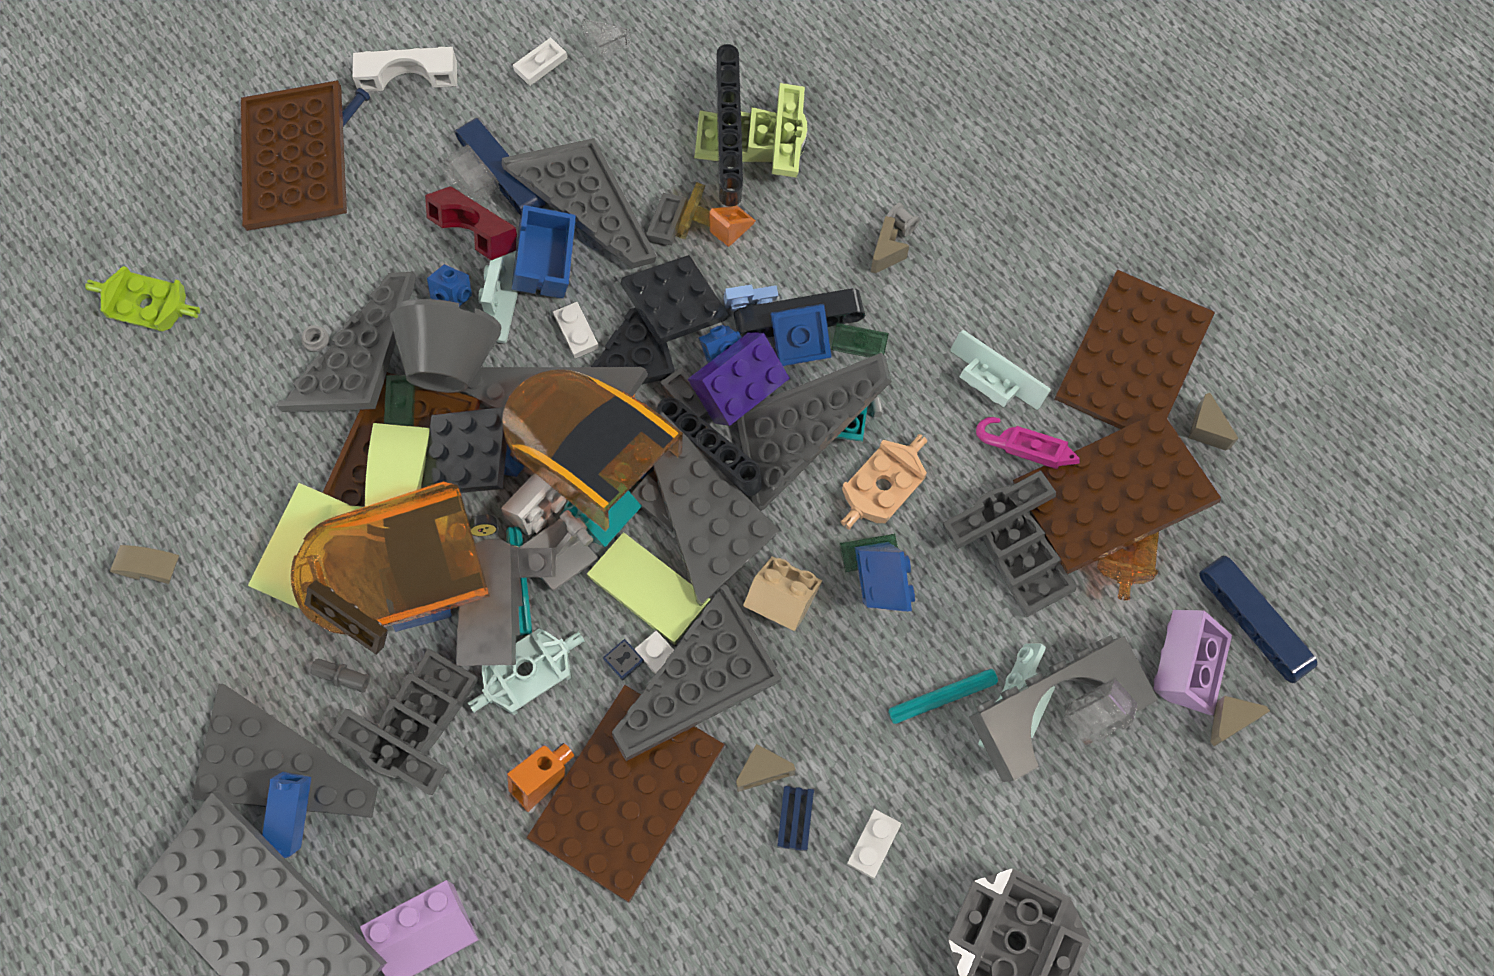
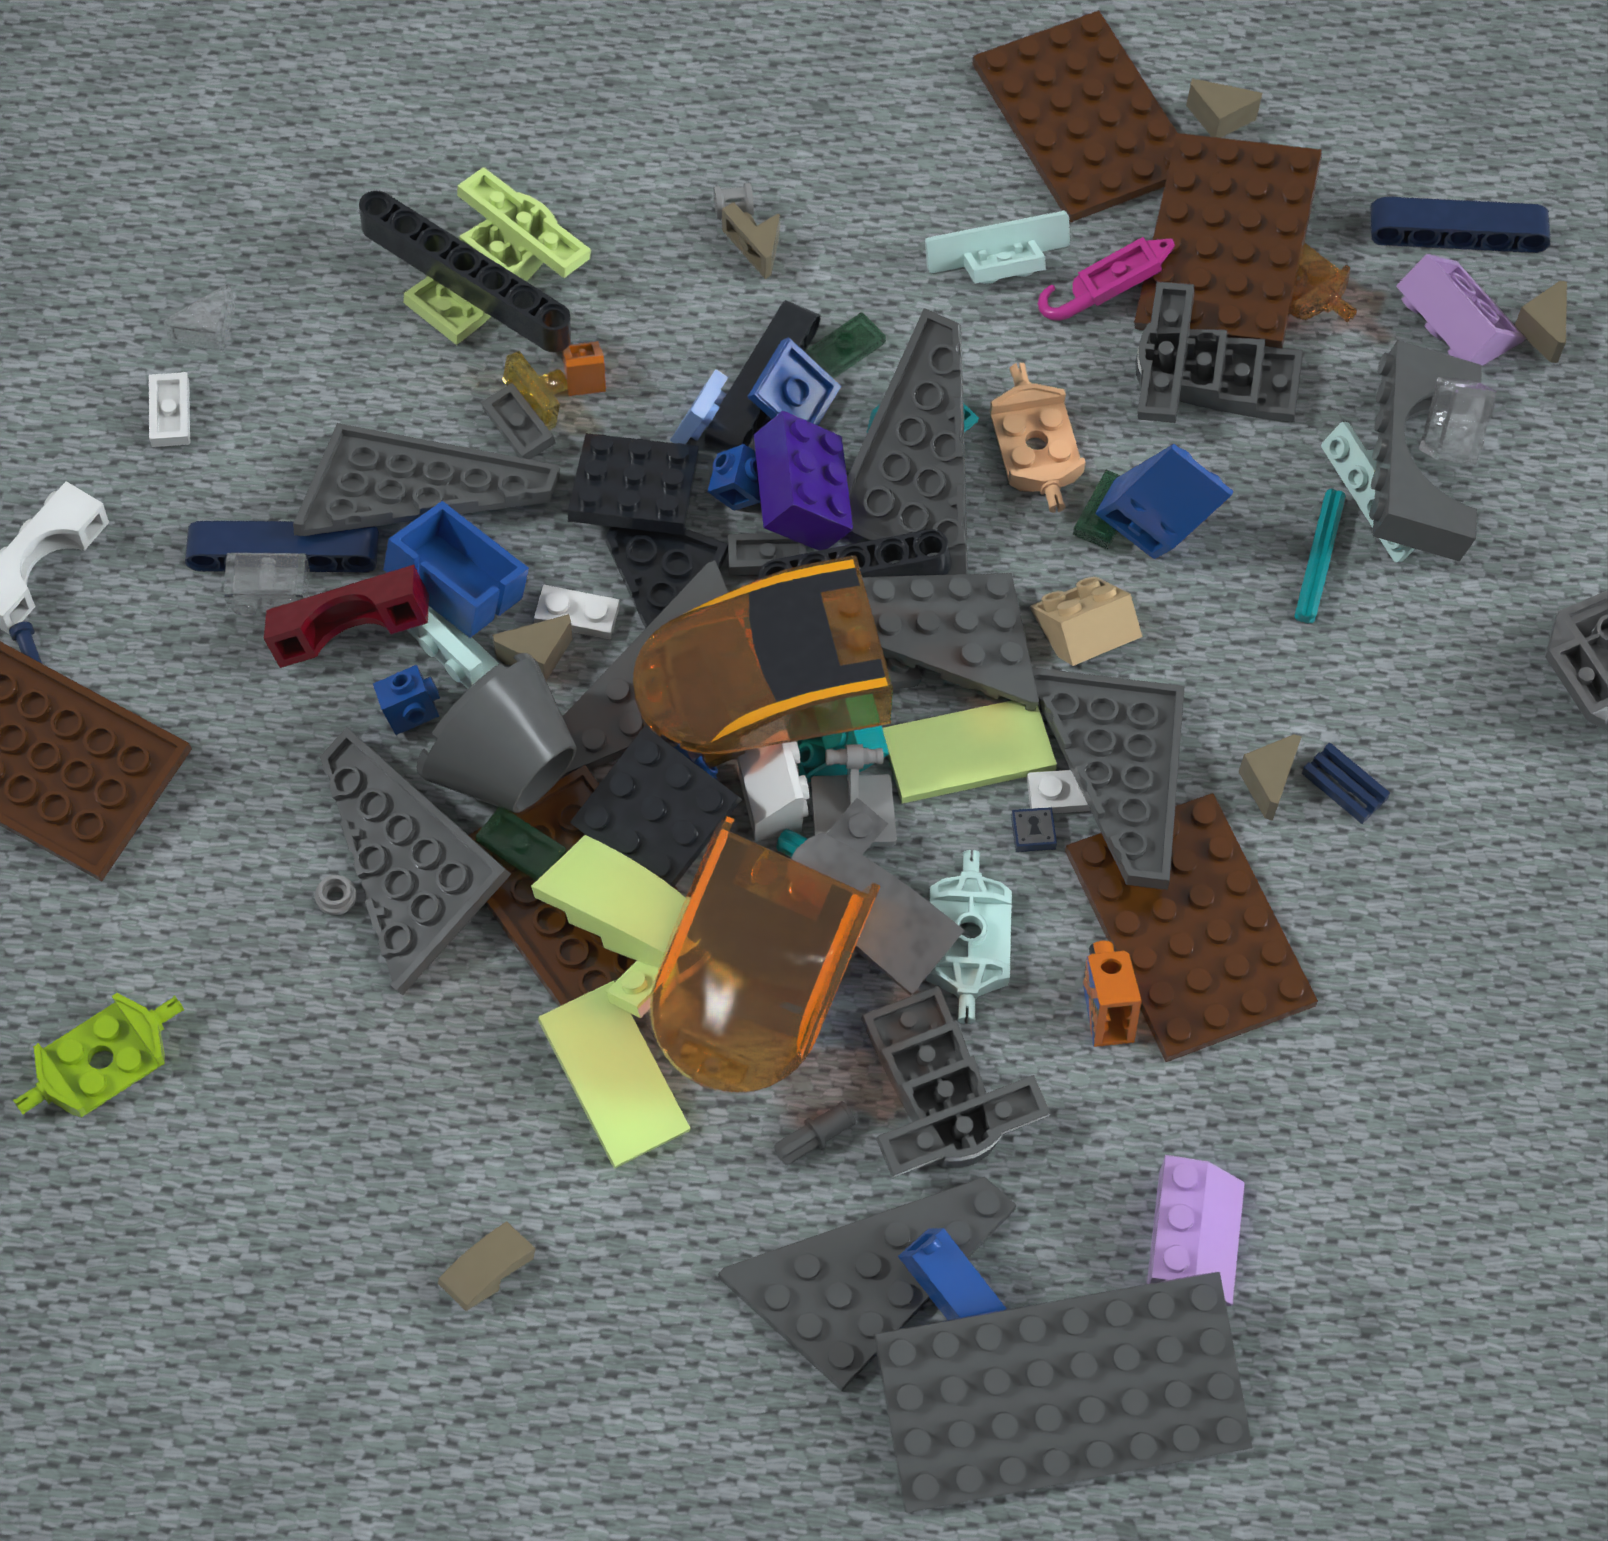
camera: 55 degrees left, 5 degrees down
dark brown plate [305,580,388,655] -> none
white plate [847,809,902,879] -> none
none -> dark tan slope [492,614,573,681]

